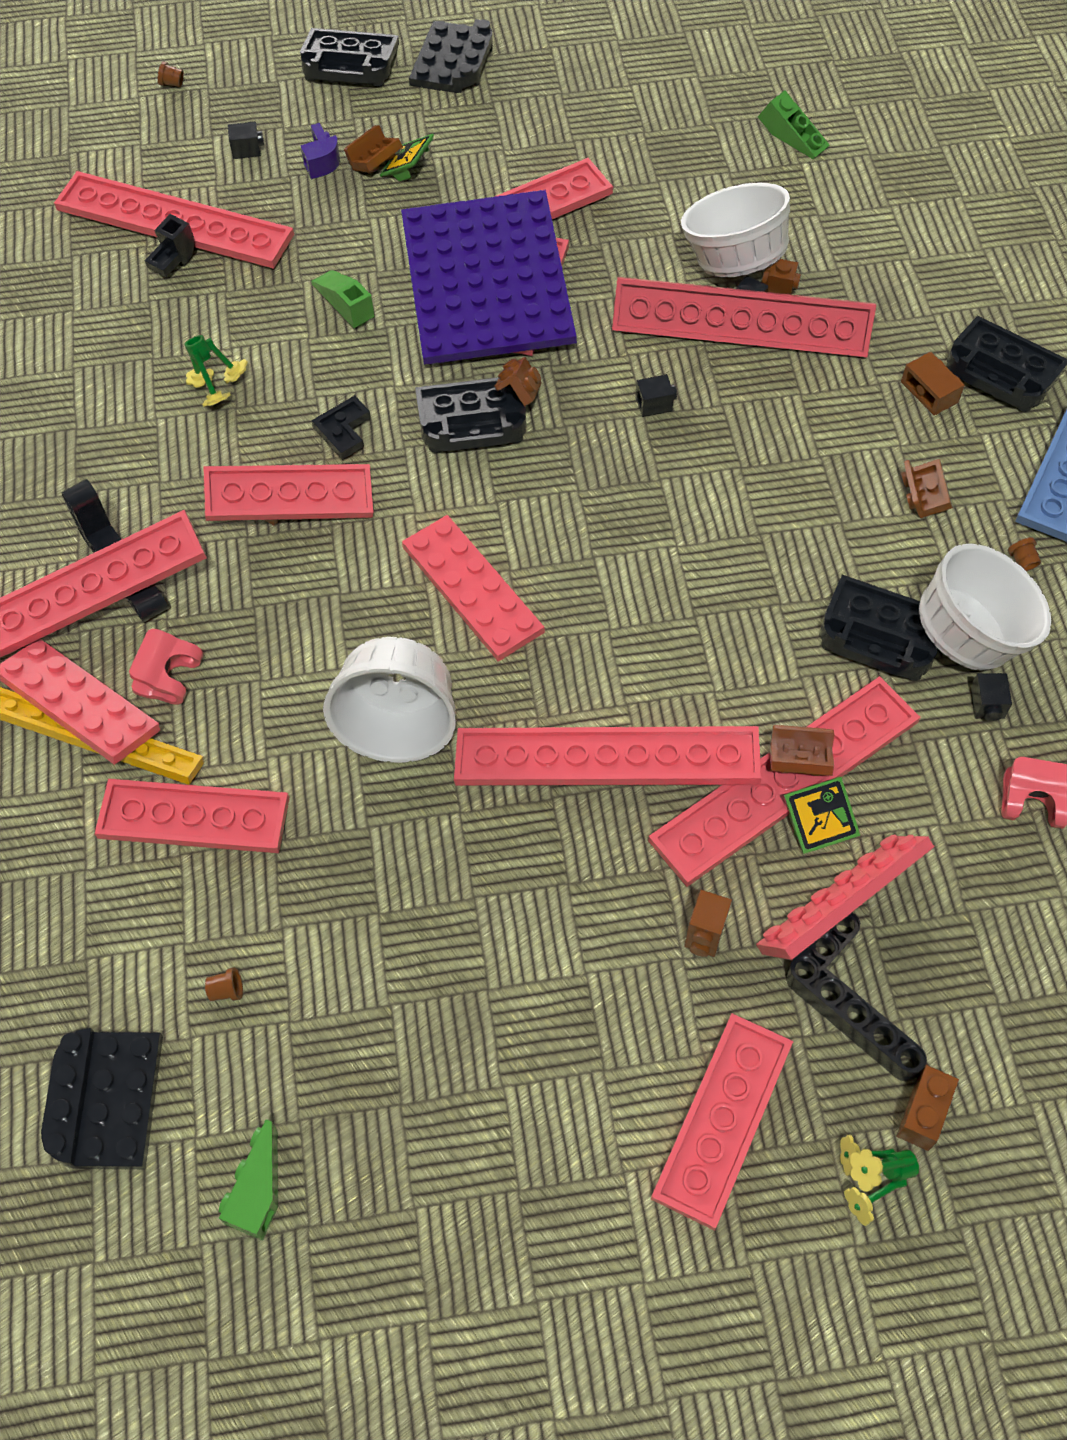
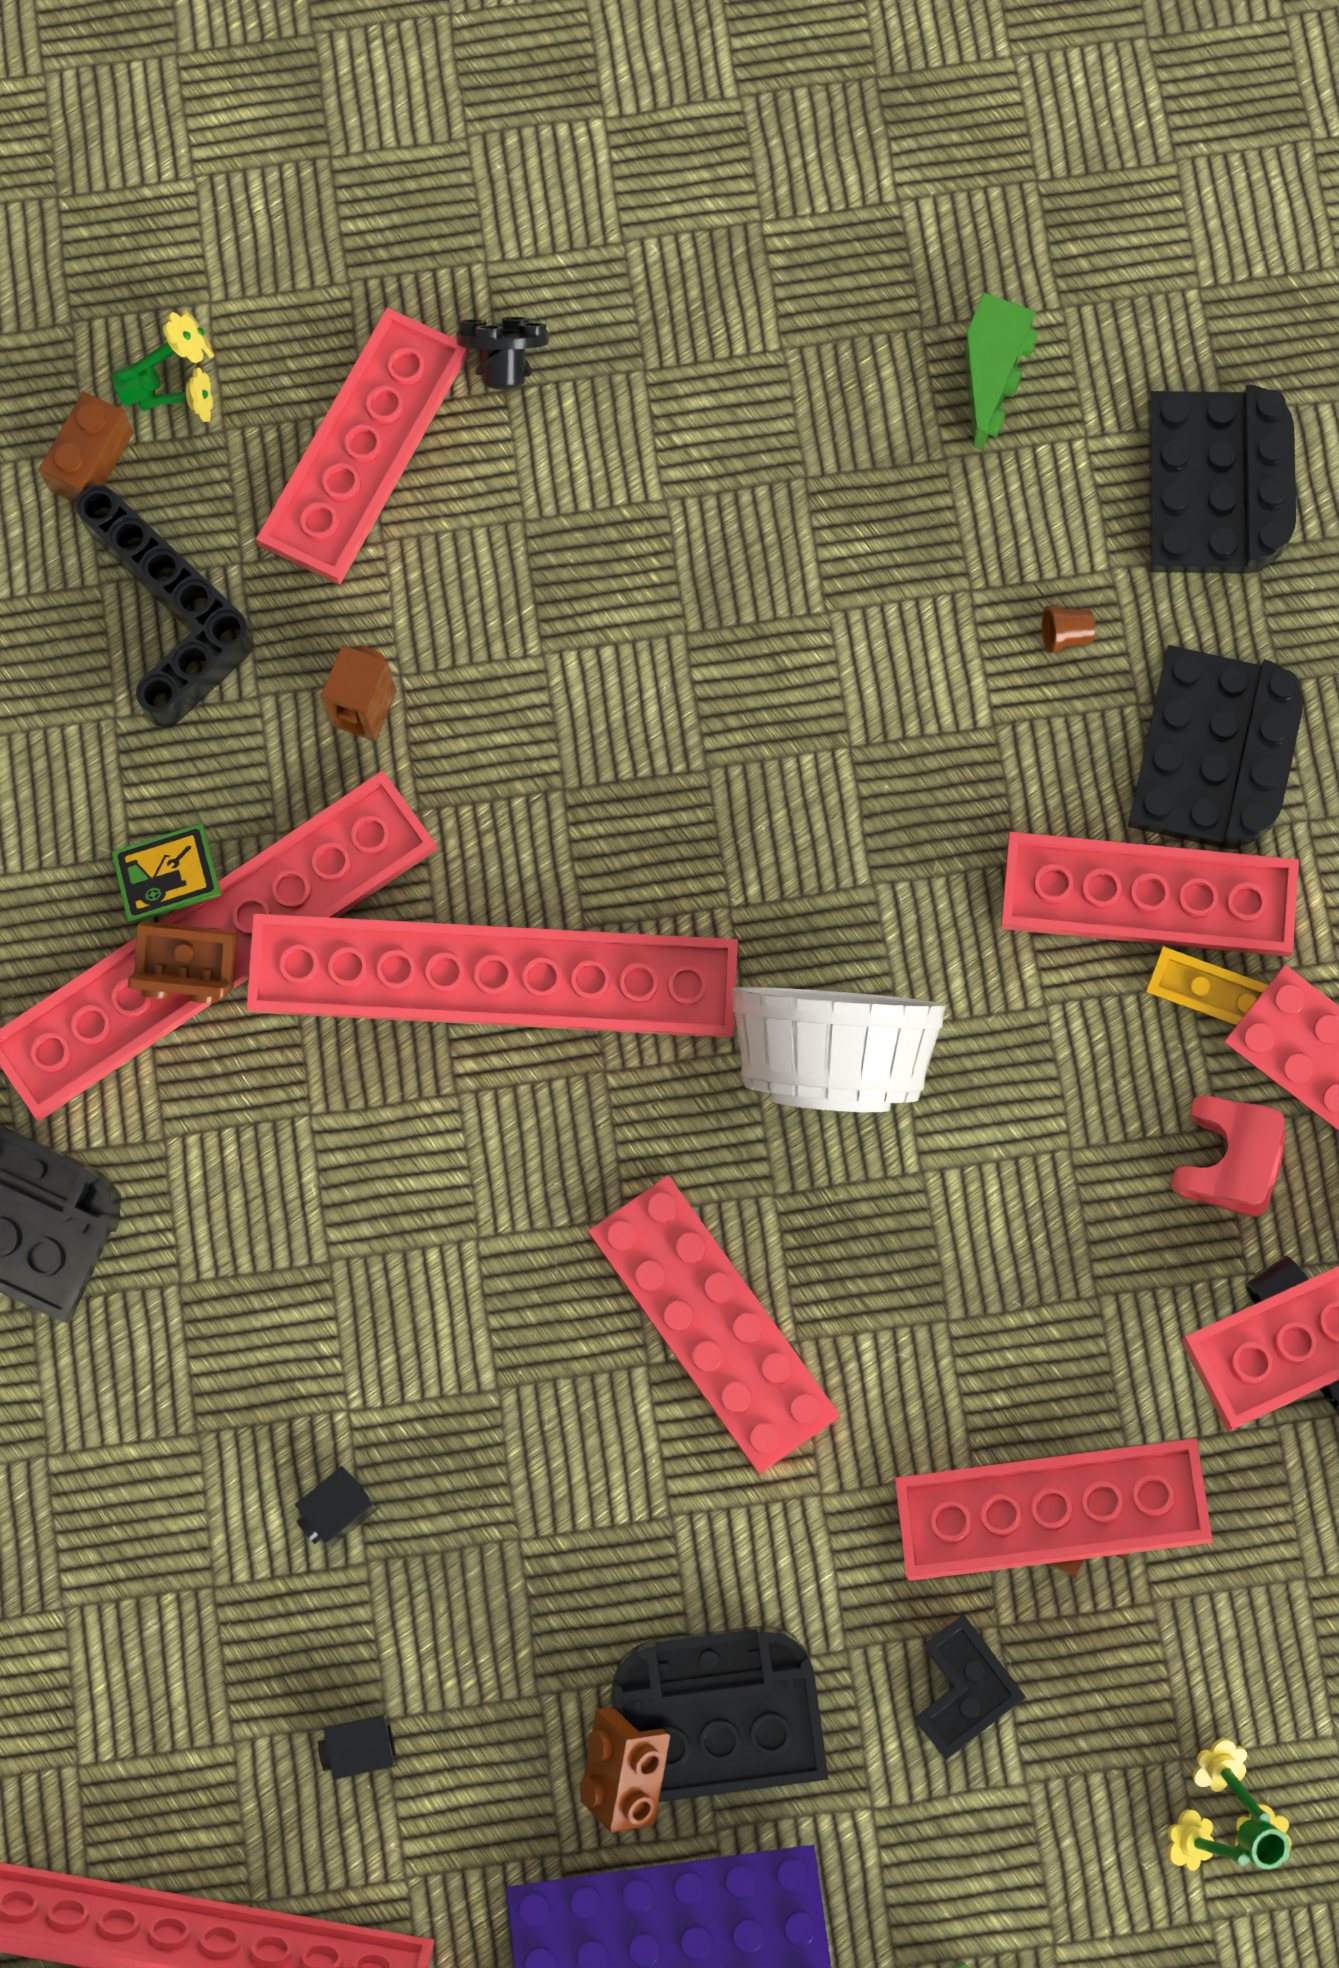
camera: 175 degrees left, 15 degrees up
coral plate [756,835,934,960] -> none
none -> black brick [295,1466,379,1547]
none -> black plate [456,317,549,390]
none -> black plate [1127,645,1303,849]

